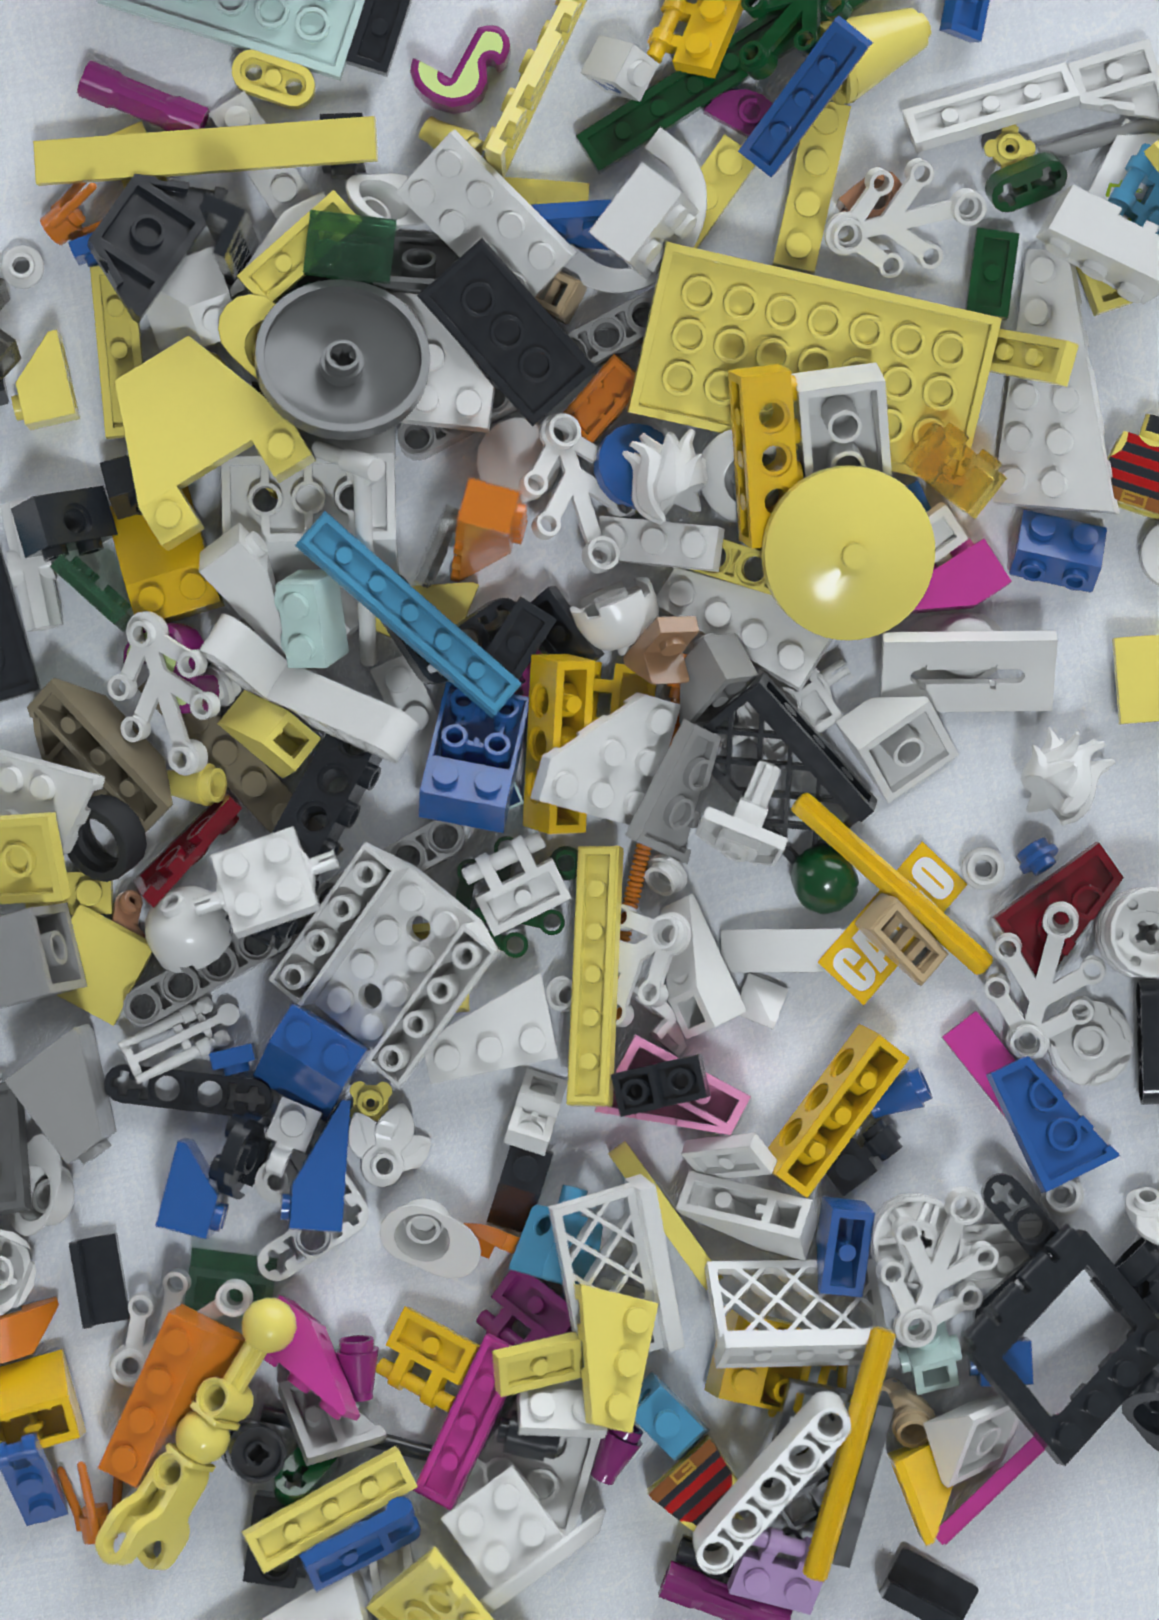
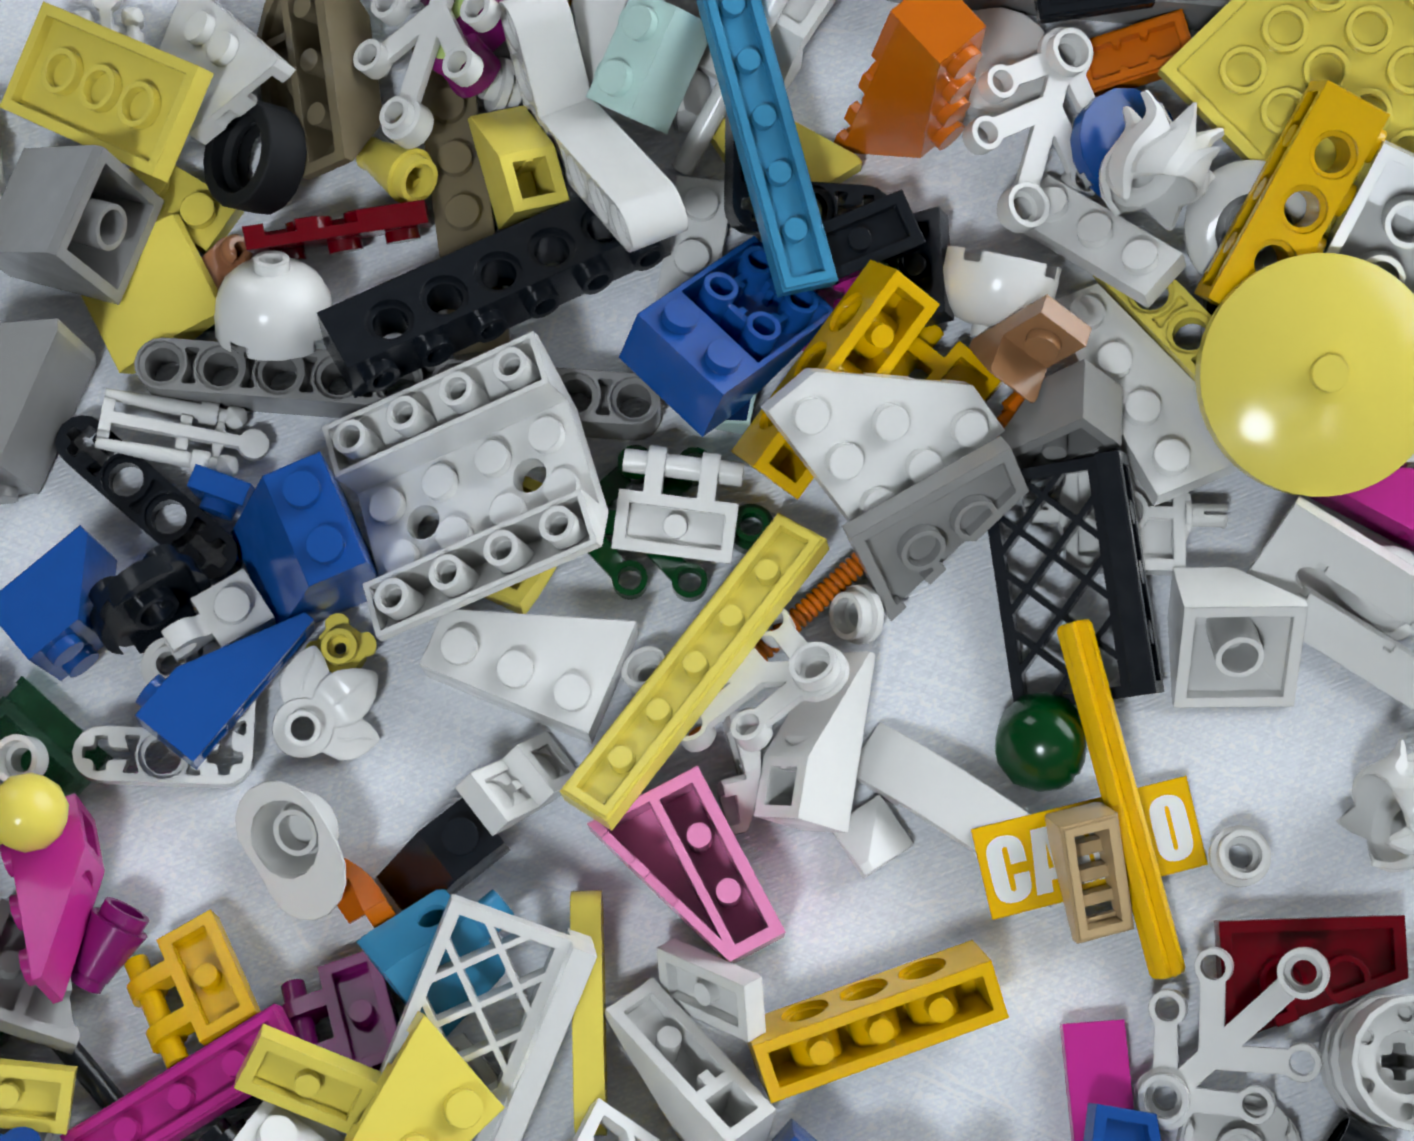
camera: 40 degrees right, 10 degrees down
white plate [193,826,339,939] -> none
clear smoke tile [413,504,460,589] -> none
black slope [611,1054,711,1117] -> none
white piece [695,761,788,866] -> none
black plate [826,1119,903,1197] -> none
blue cone [871,1067,933,1119] -> none
blue plate [1017,837,1059,876] -> none

